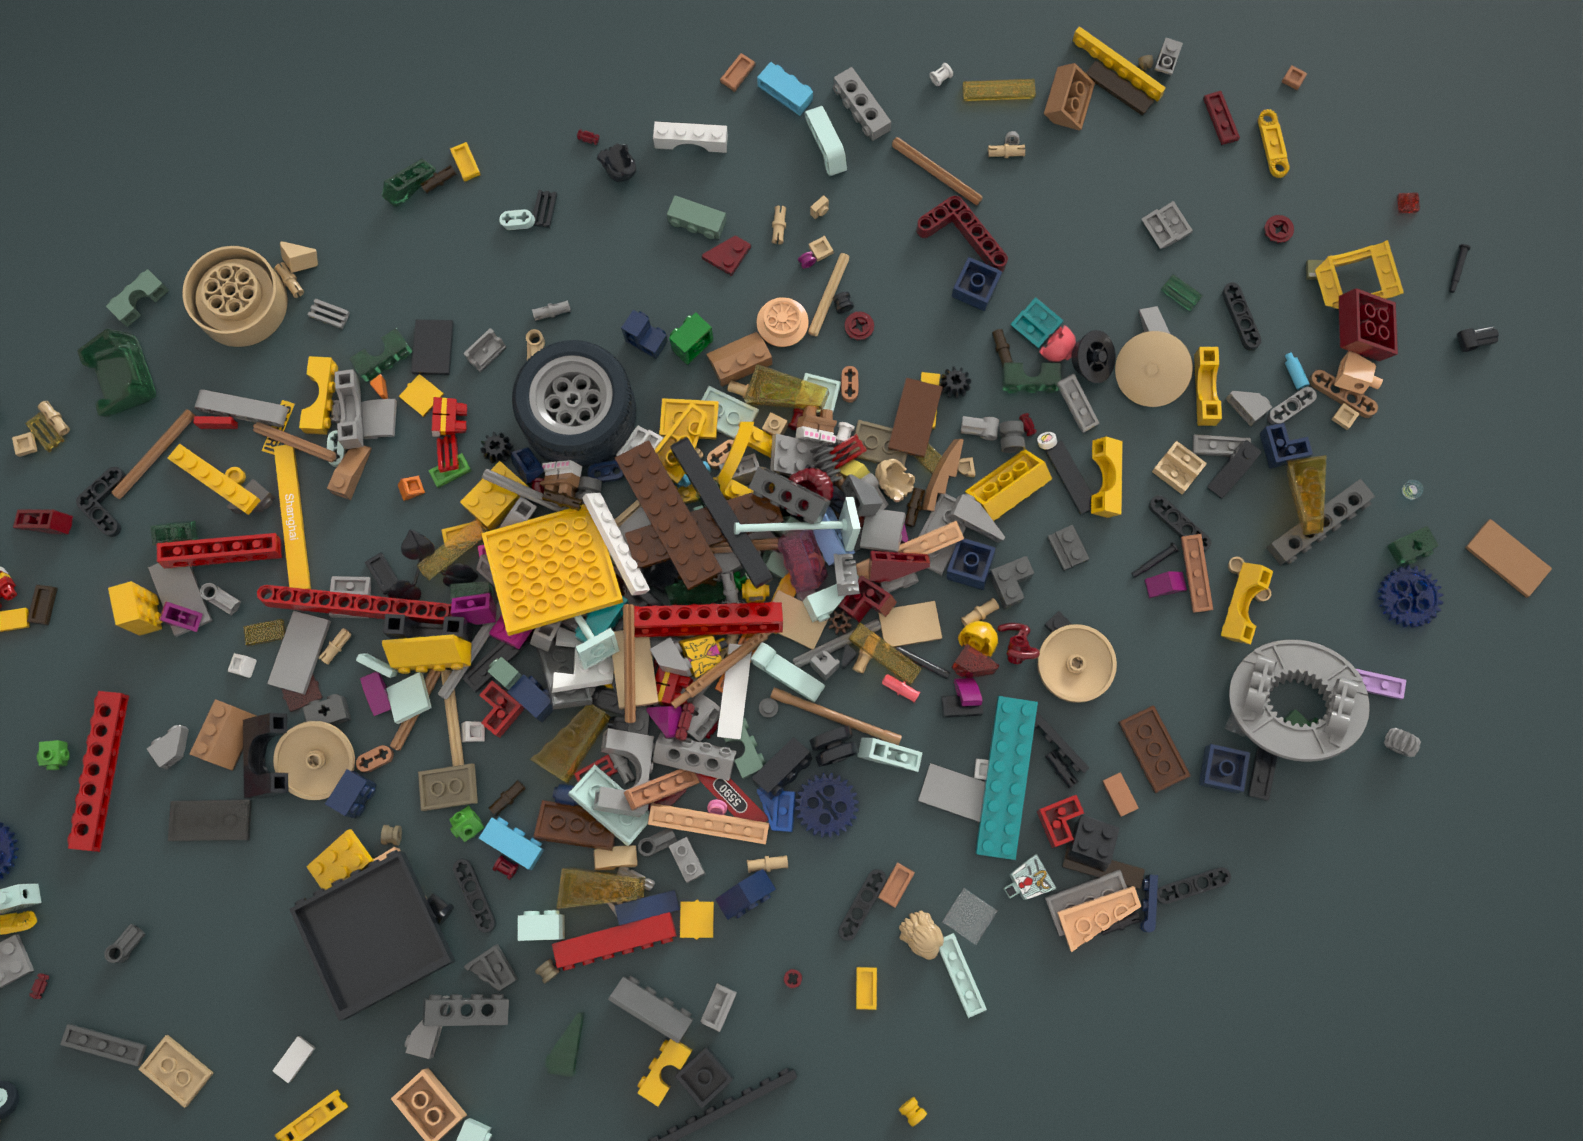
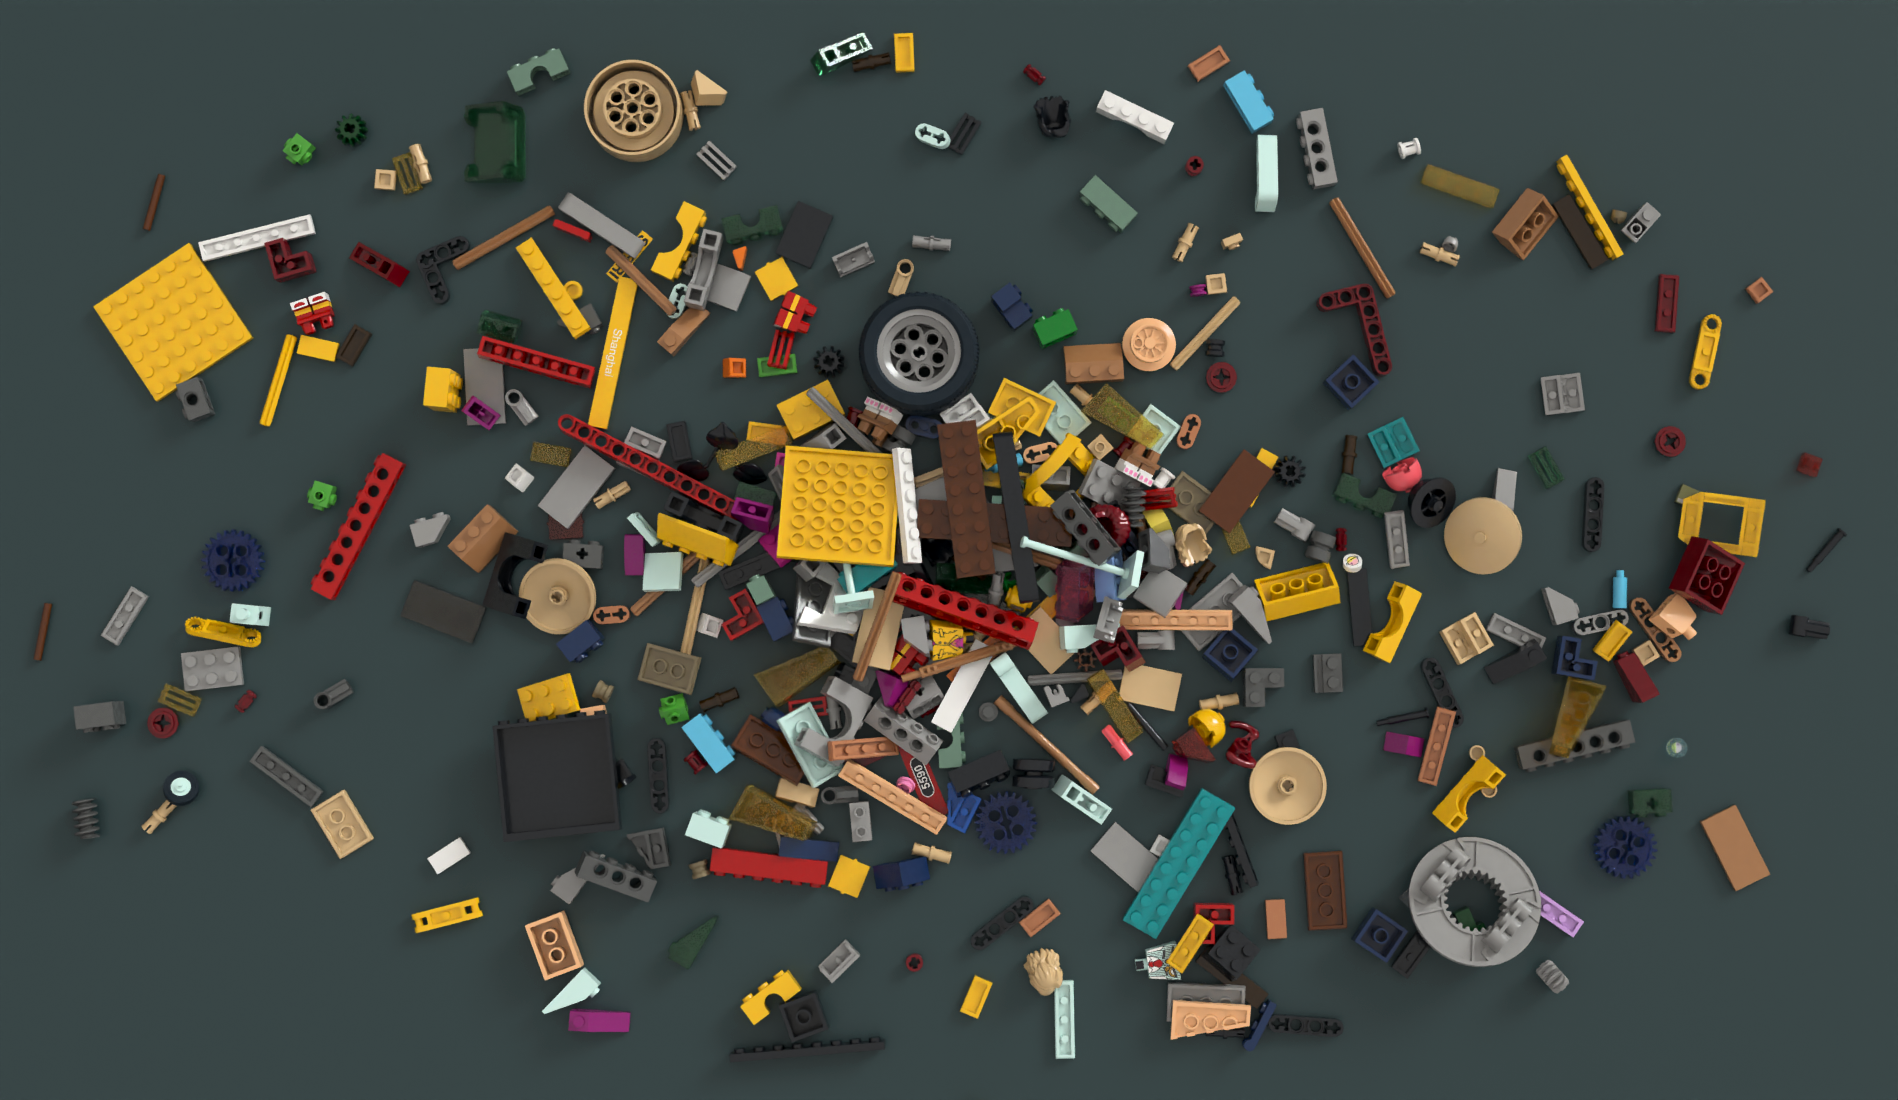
camera: 20 degrees right, 10 degrees up
dark blue slope [511,447,544,484] -> none
dark brown pin [542,489,583,511] -> none
dark grey slope [608,975,694,1043] -> none
dark red wing [702,235,751,276] -> none
dark red slope [868,551,930,583] -> none
medium nougat slope [921,439,964,511] -> none
clear tile [942,888,998,945] -> none
yellow arch [1194,347,1222,426] -> none
none -> yellow tile [1166,914,1214,973]
none -> dark red bush [1185,156,1204,176]
none -> yellow tile [1592,620,1632,662]
none -> dark red slope [1613,651,1660,703]

